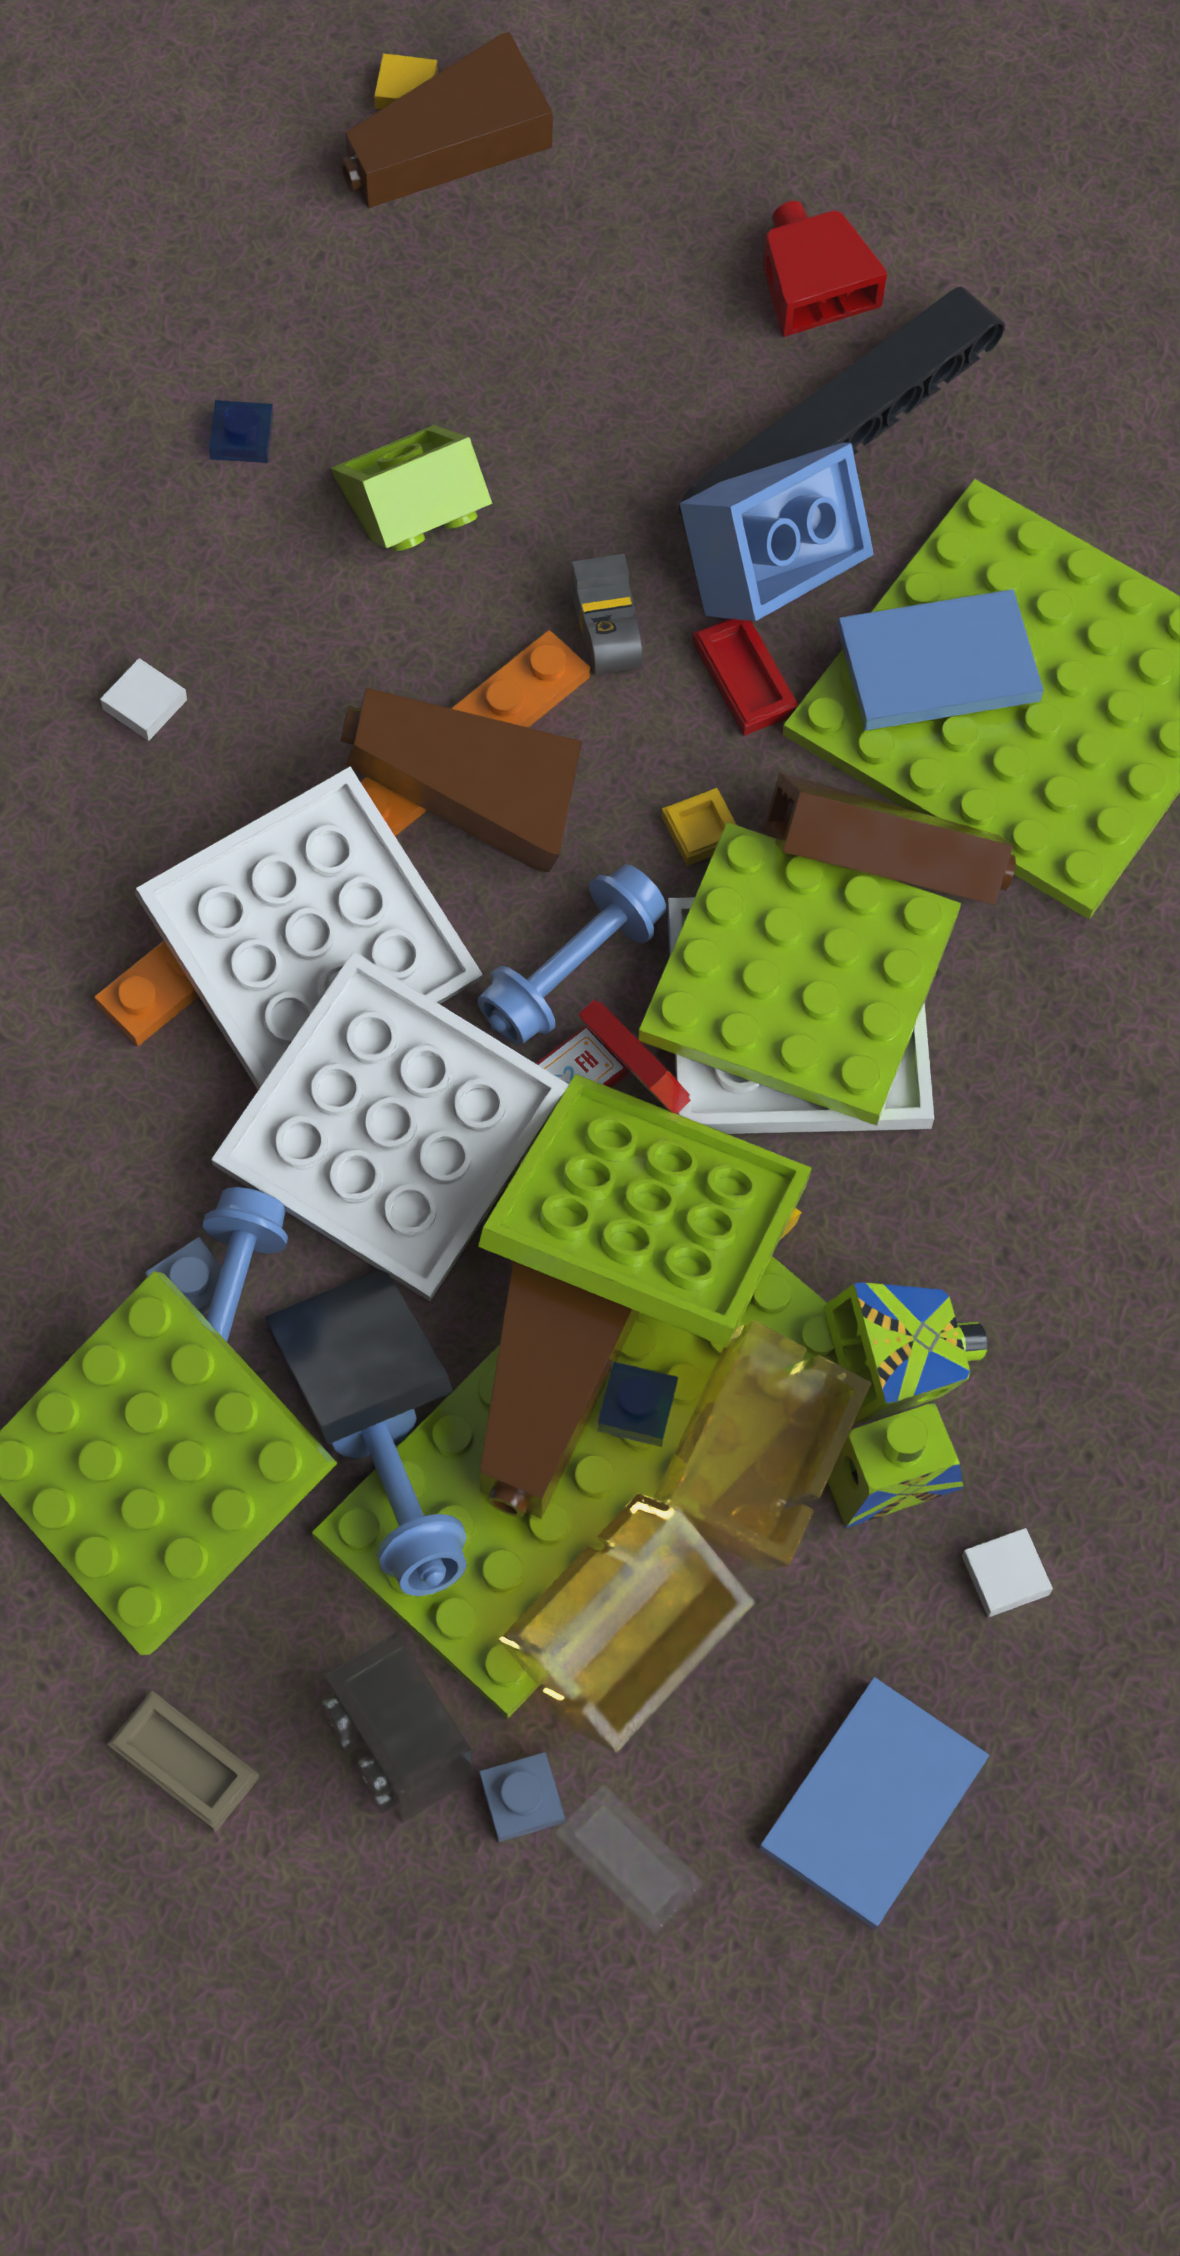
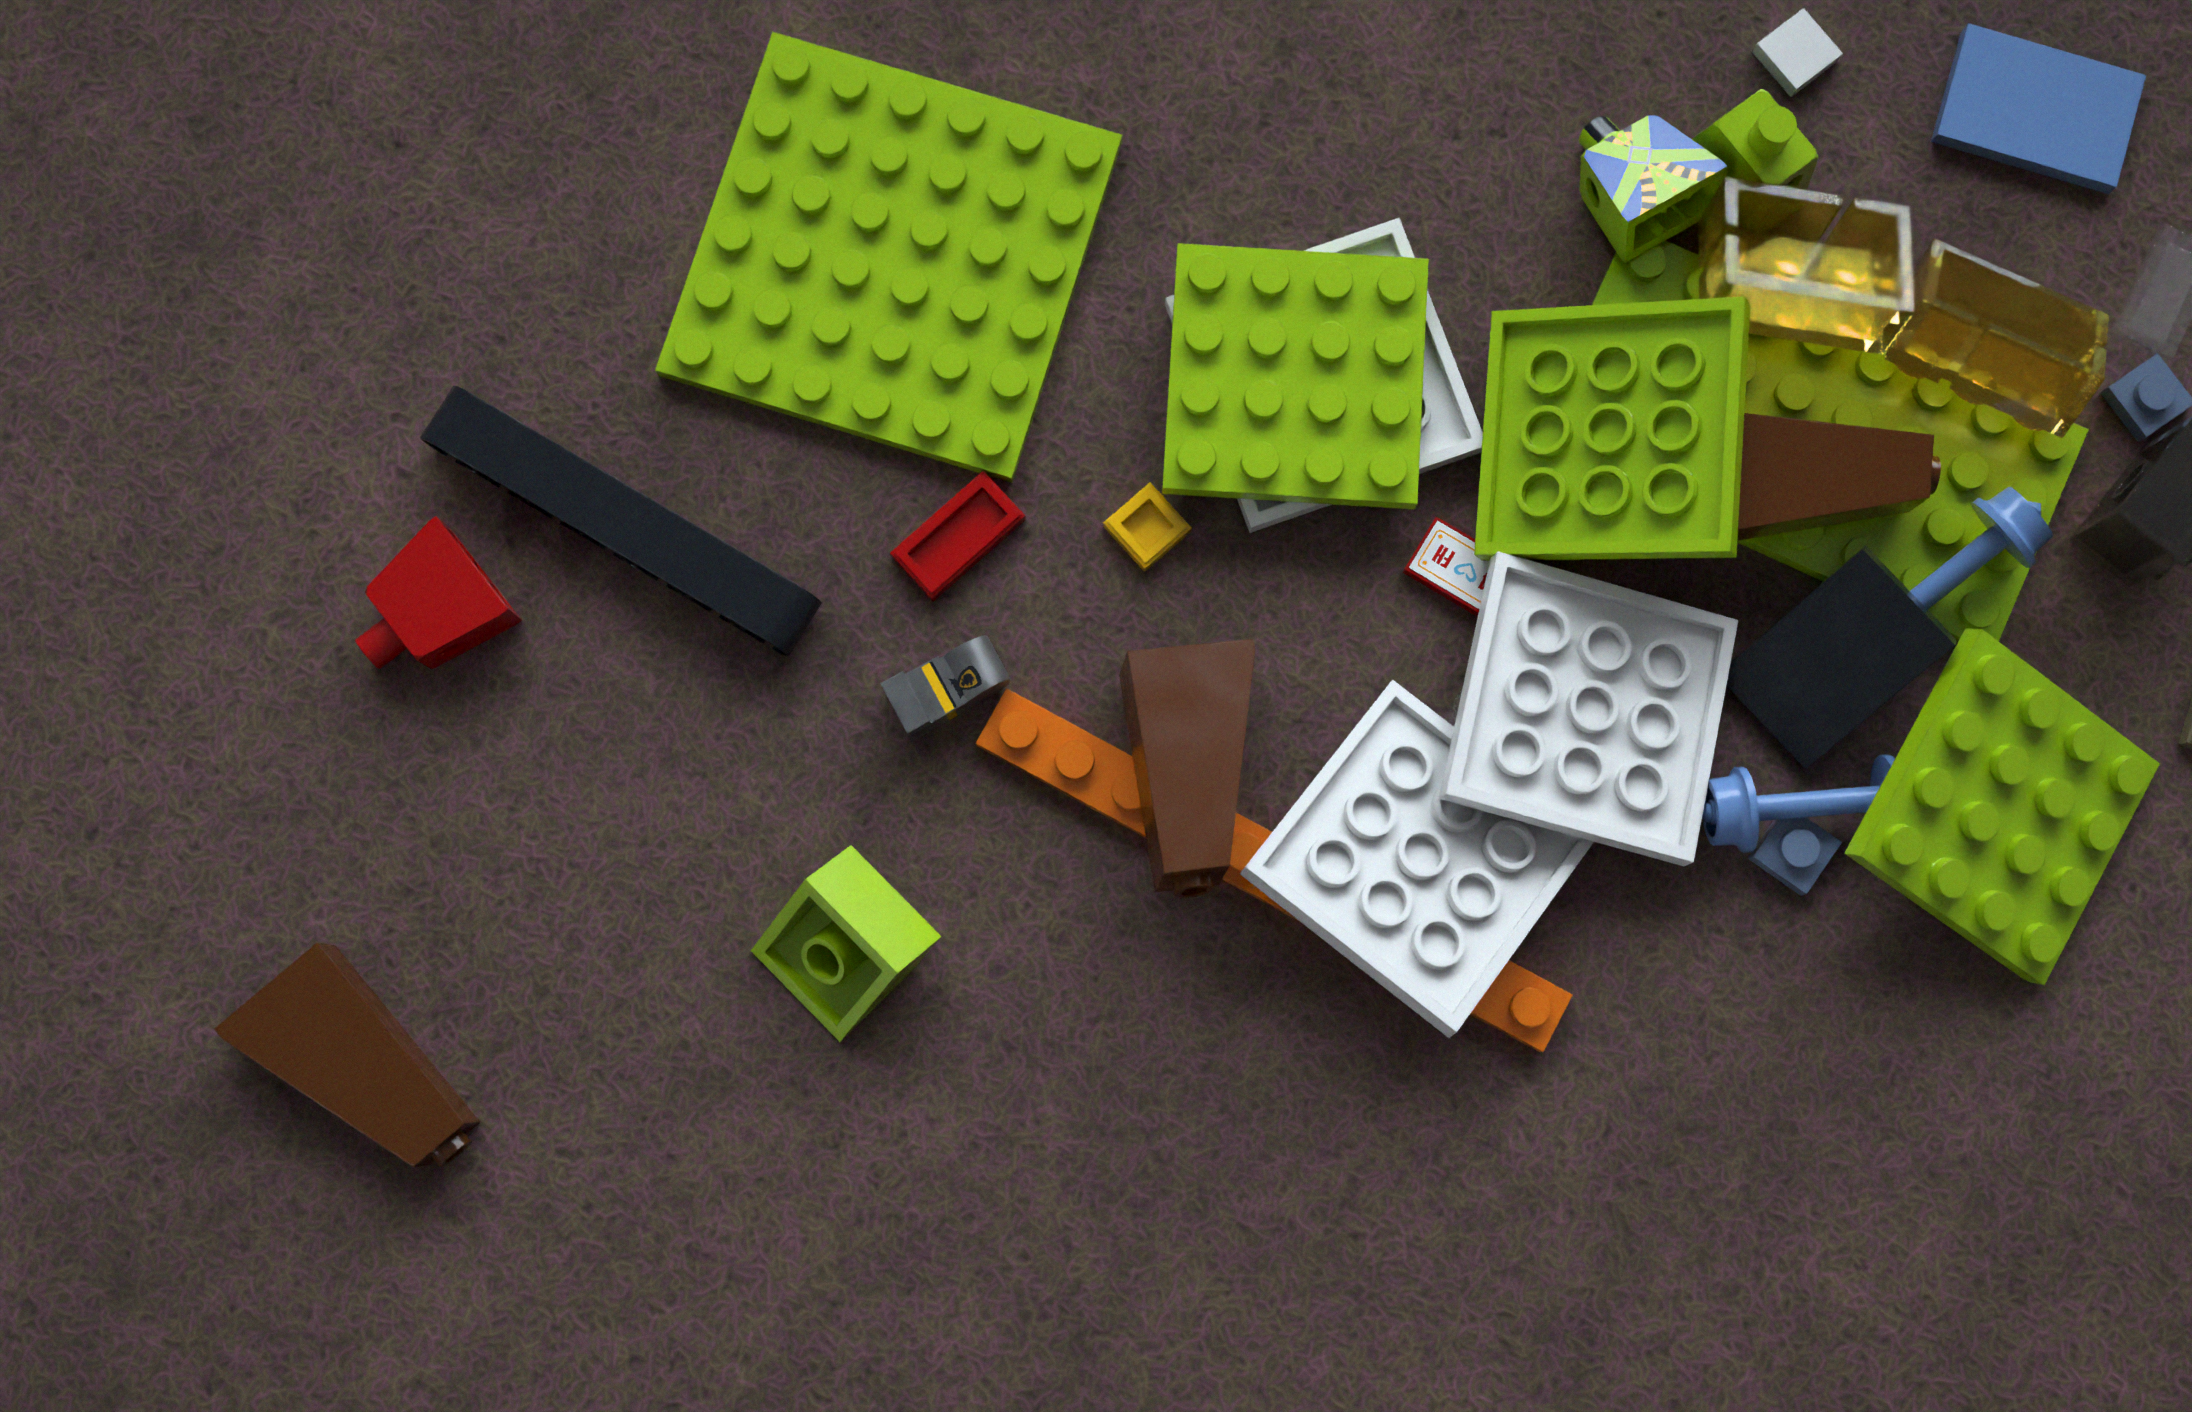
camera: 105 degrees left, 15 degrees up
white tile [100,658,187,741] -> none
clear blue plate [209,400,274,463] -> none
yellow tile [374,53,438,109] -> none
medium blue piece [477,864,666,1046] -> none
red tile [578,999,691,1114] -> none
plate [597,1362,679,1447] -> none
medium blue slope [680,442,874,621] -> none
reddish brown slope [763,772,1016,905] -> none
medium blue tile [837,589,1043,731] -> none

